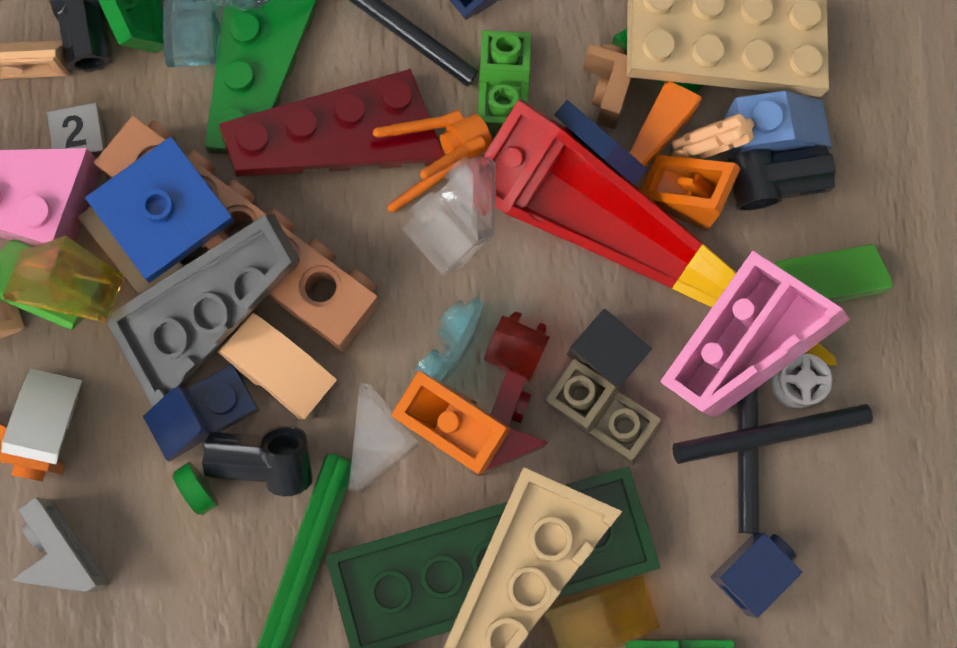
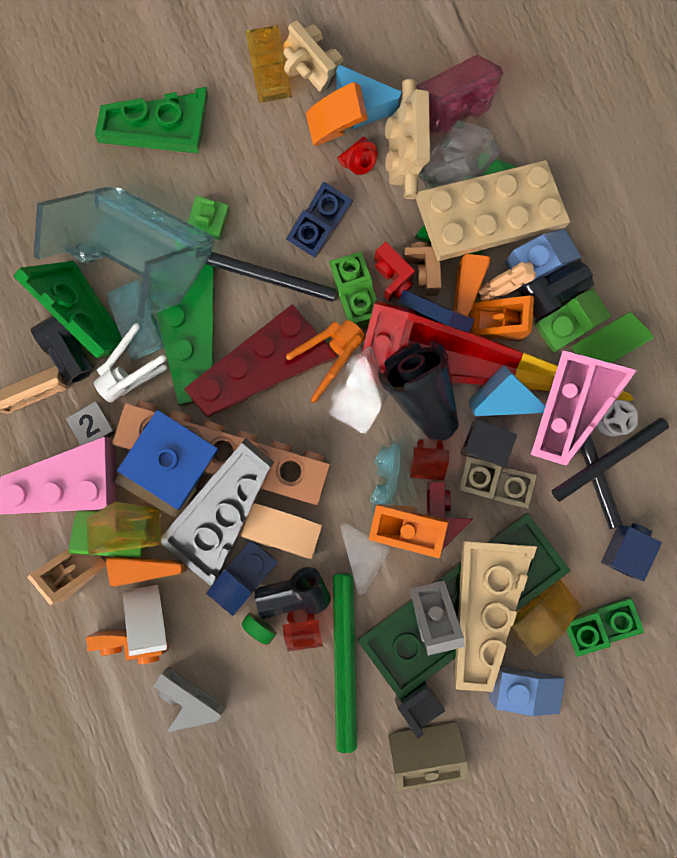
camera: 20 degrees left, 5 degrees up
none -> white plant [94,323,167,403]
none -> orange slope [106,556,187,587]
none -> clear red tile [283,611,323,652]
none -> red bracket [374,241,415,302]
none -> black cone [378,341,459,441]
none -> light grey slope [410,580,465,655]
none -> dark azure slope [469,365,546,416]
none -> bright green slope [535,288,611,353]

